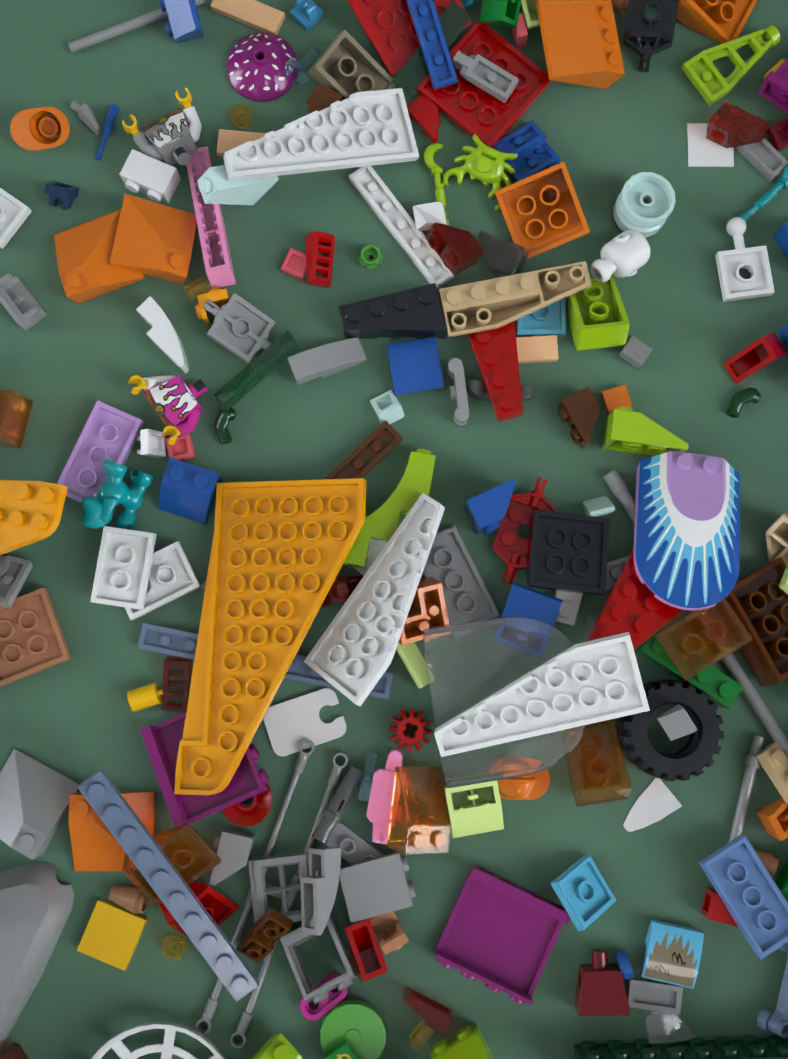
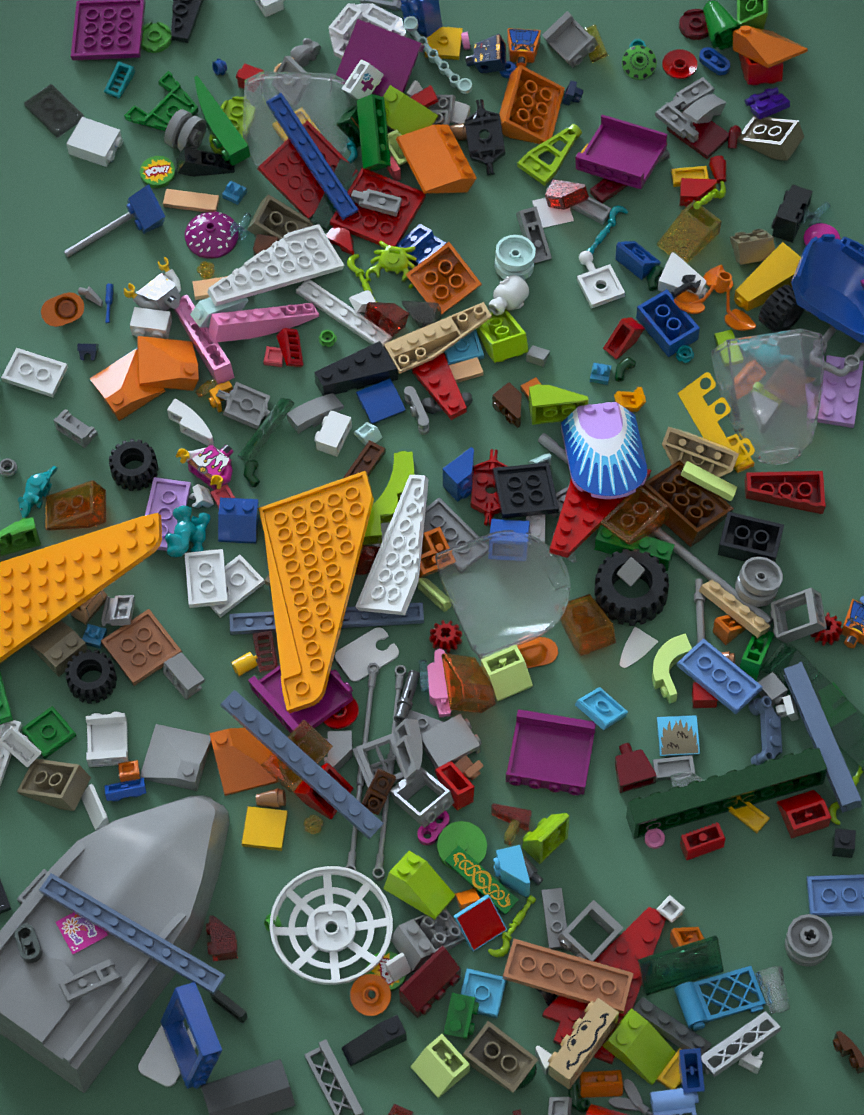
camera: 15 degrees left, 20 degrees down
white wing [434,632,650,757] -> none
blue tile [616,950,634,980] -> none
none -> black tyre [109,439,158,491]
none -> light grey hinge [163,652,205,700]
none -> bright pink slope [208,303,319,343]
none -> white brick [314,410,352,457]
none -> light grey slope [516,206,552,264]
none -> dark azure tile [590,363,611,385]
none -> light orange bracket [614,387,646,412]
none -> yellowish green arch [652,633,692,704]

